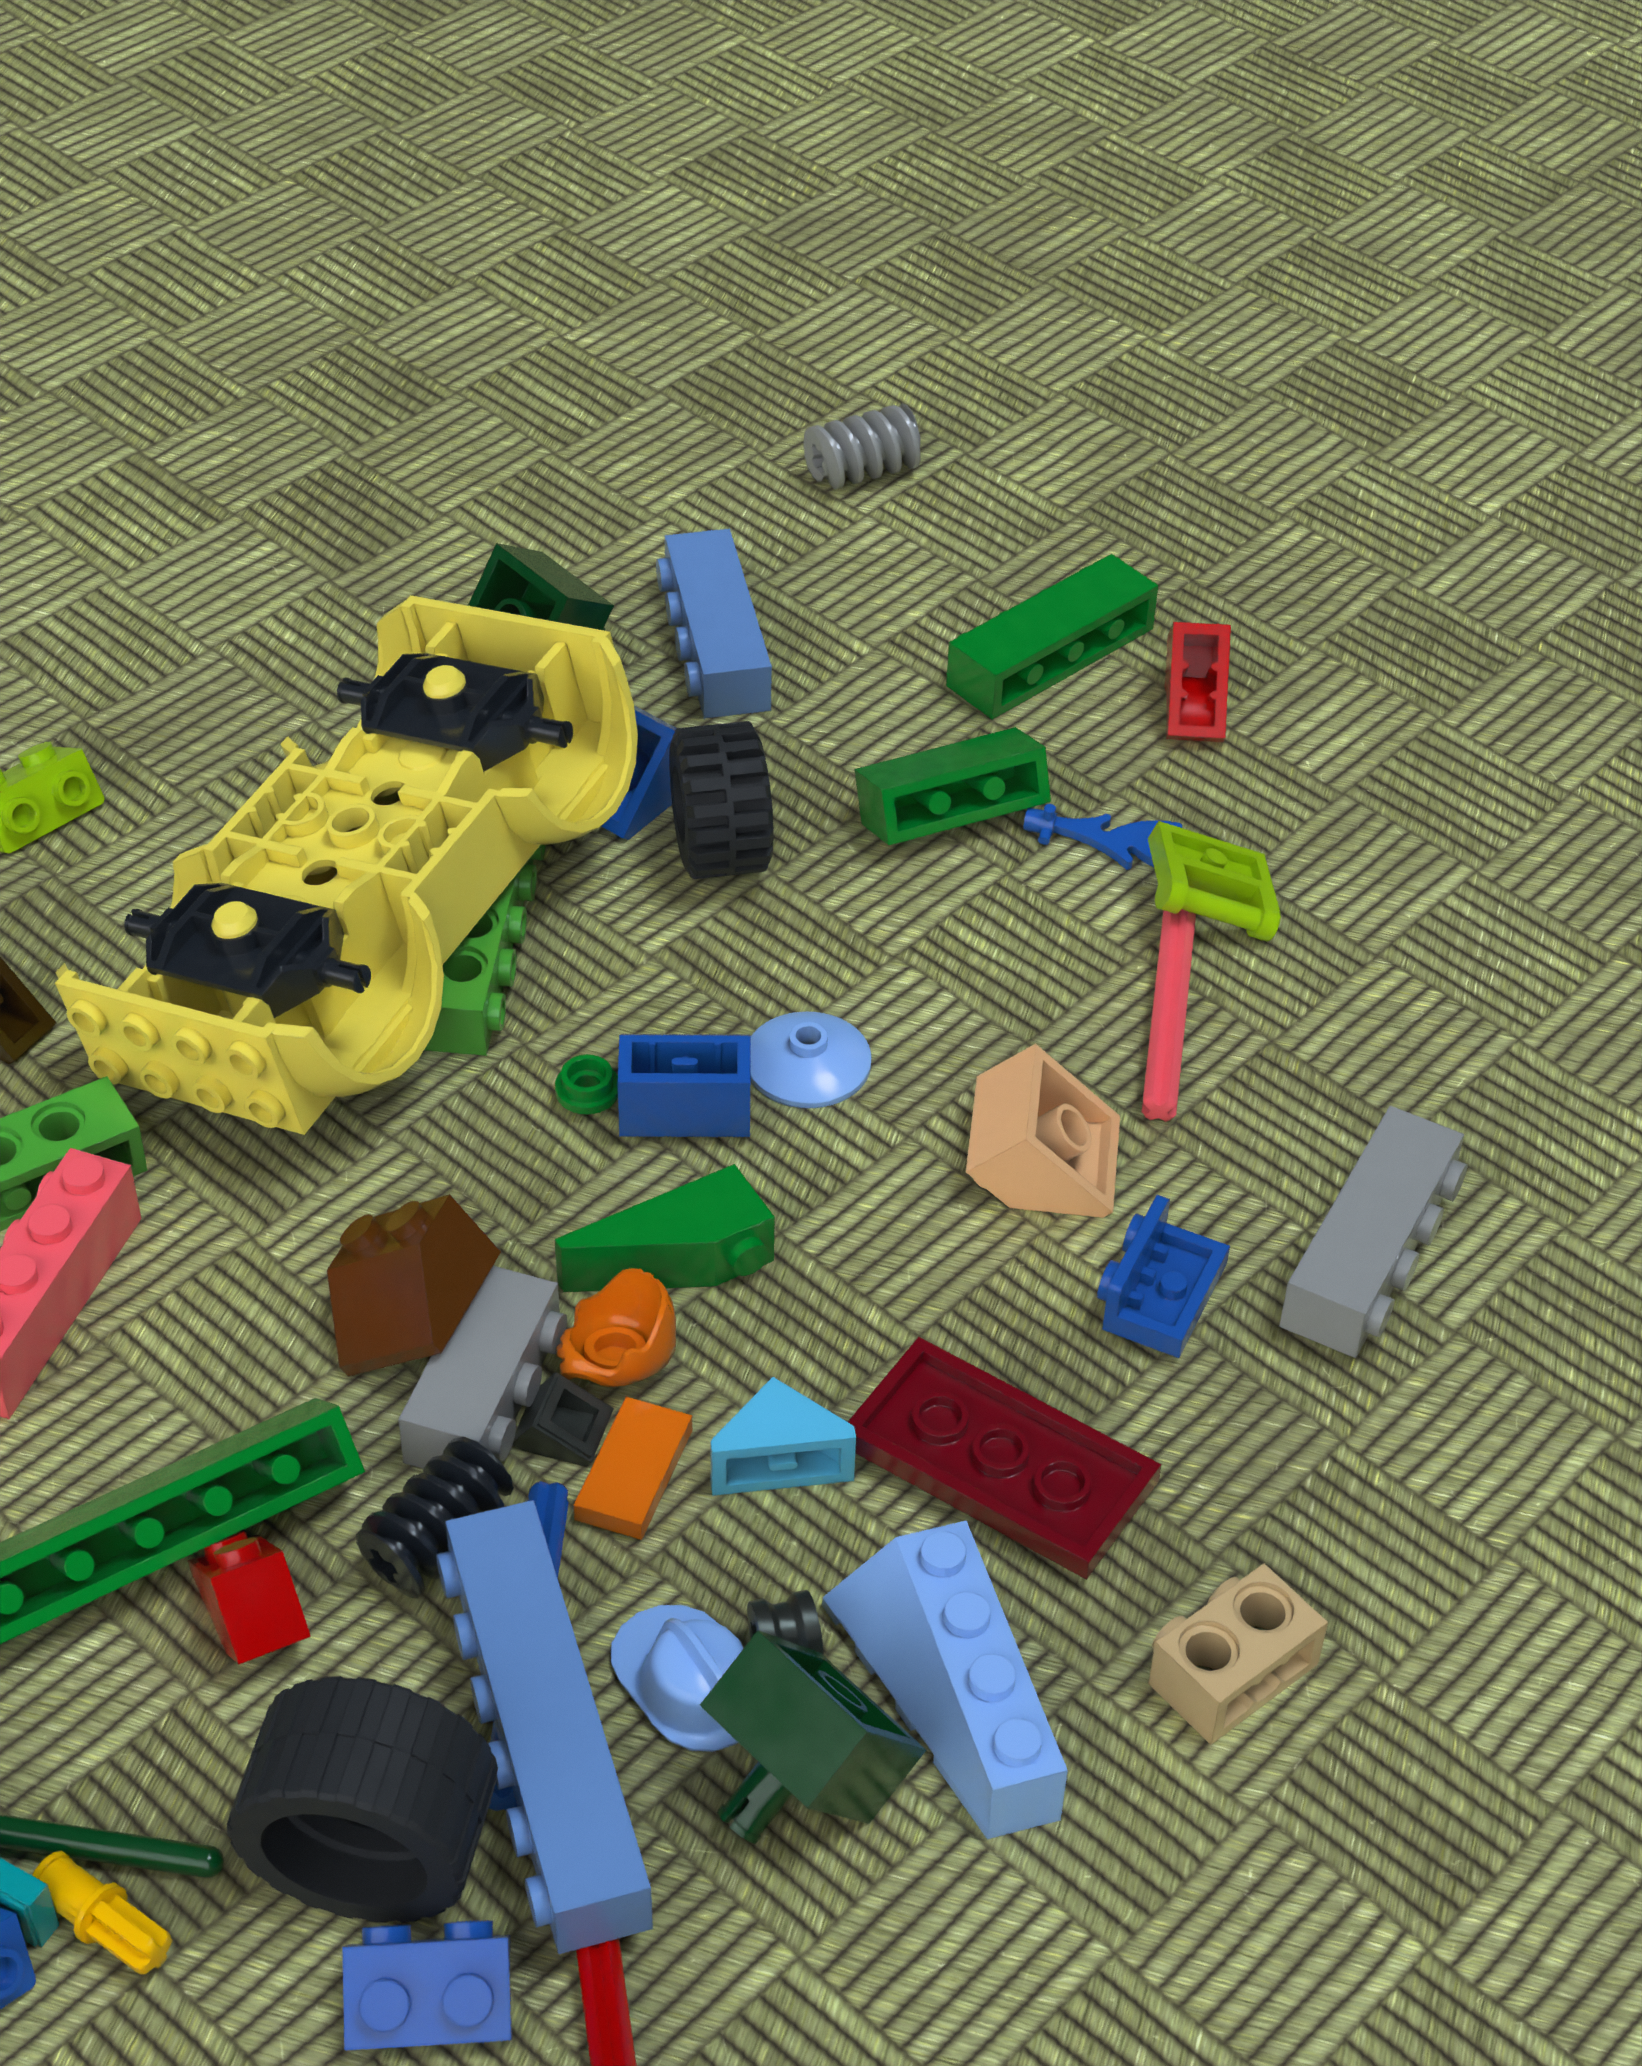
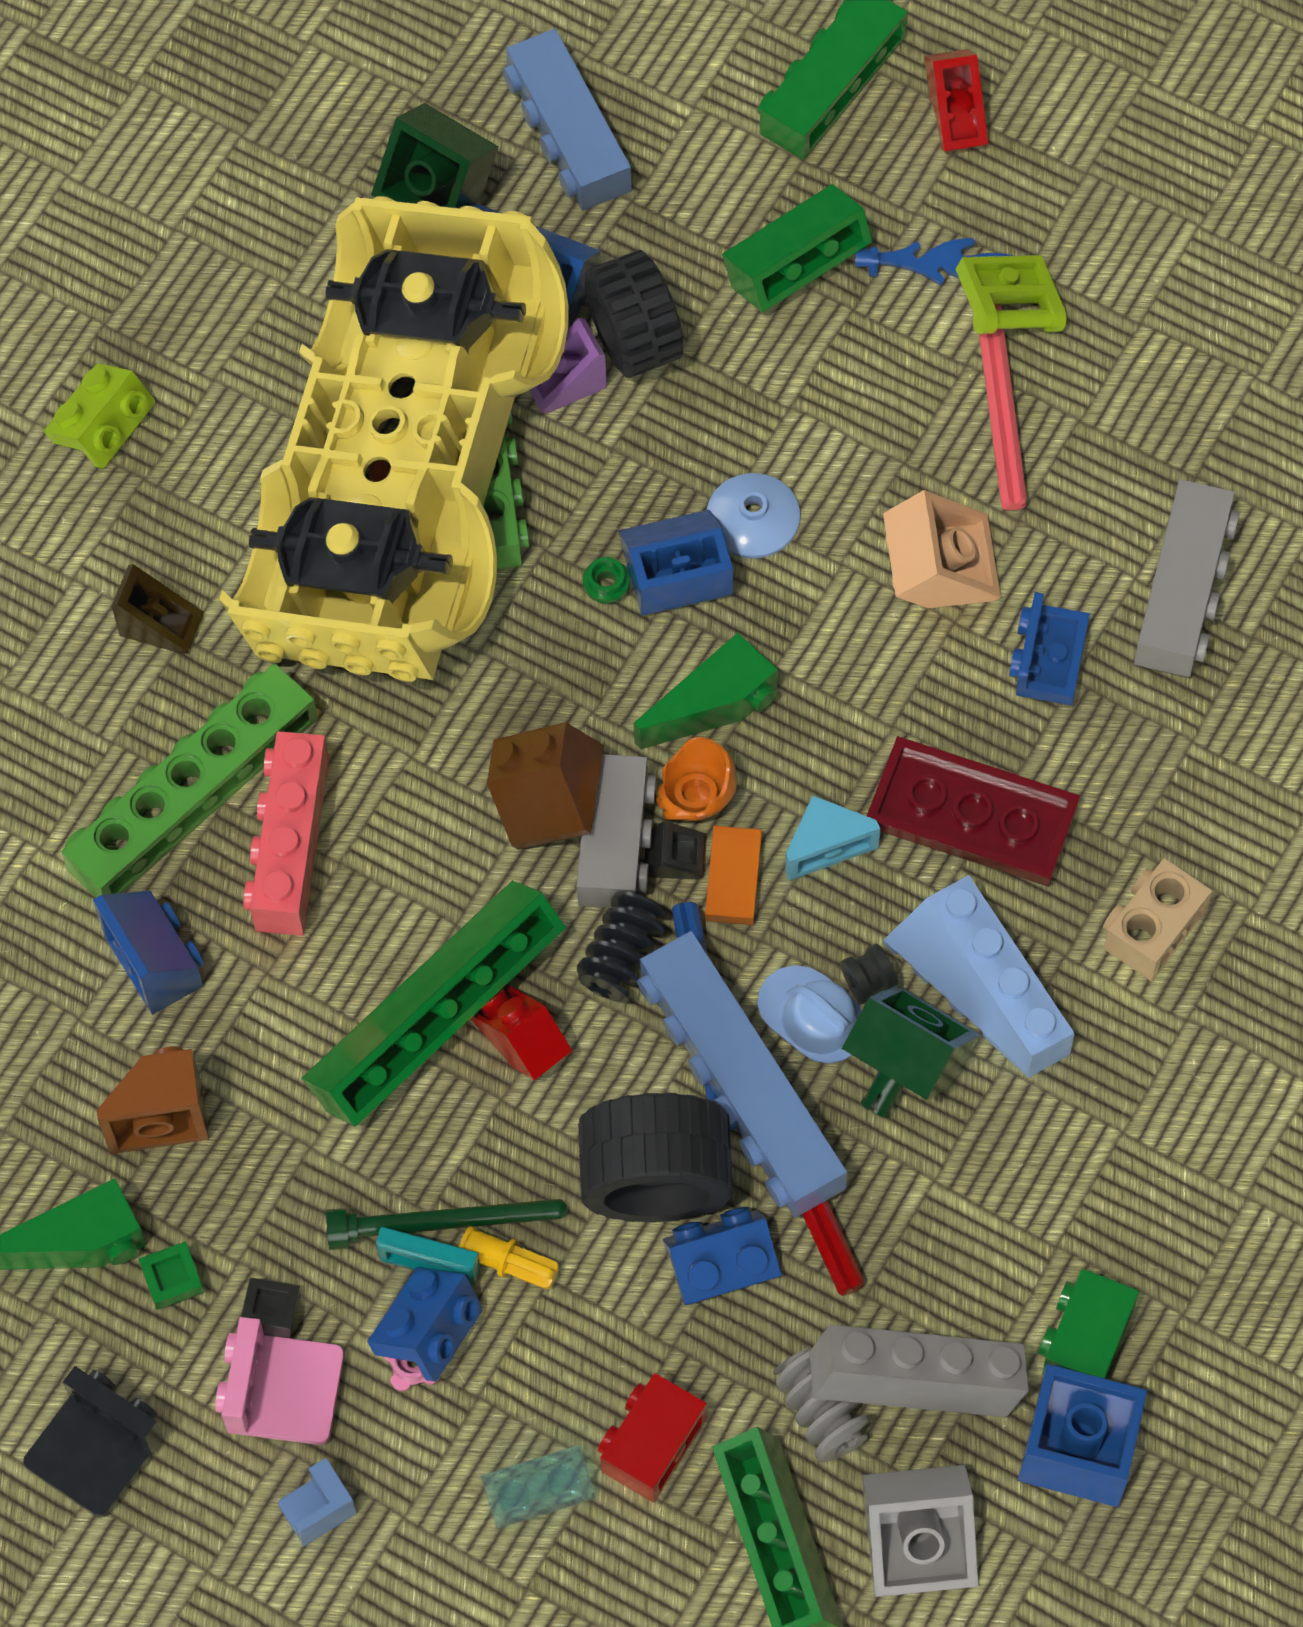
camera: 10 degrees left, 20 degrees up
none -> medium lavender slope [529,318,607,413]

